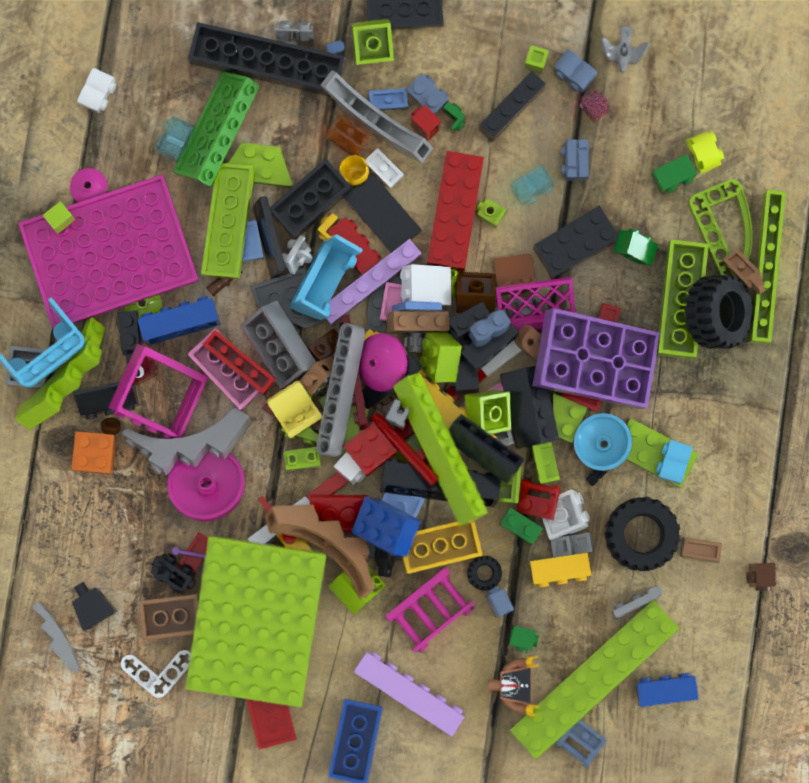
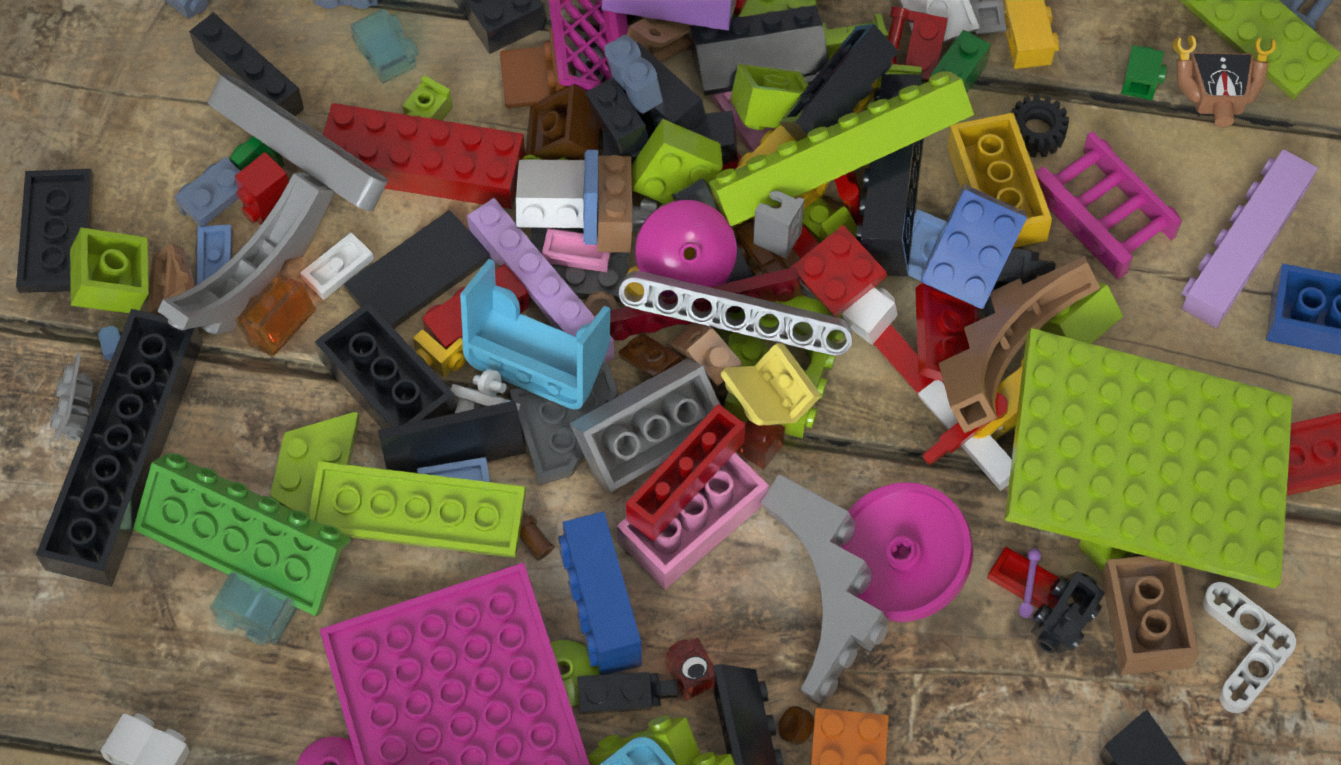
camera: 85 degrees left, 20 degrees down
dark pink window [108,344,208,439] -> none
lime hips [284,447,322,472] -> none
yellow hair [339,155,369,186] -> none
red axle [371,413,438,485] -> none
sand blue brick [486,586,514,617] -> none
lime panel [524,45,549,74] -> none
none -> medium nougat wing [148,243,195,316]
none -> light grey beam [207,73,388,211]
none -> medium nougat tile [584,291,618,317]

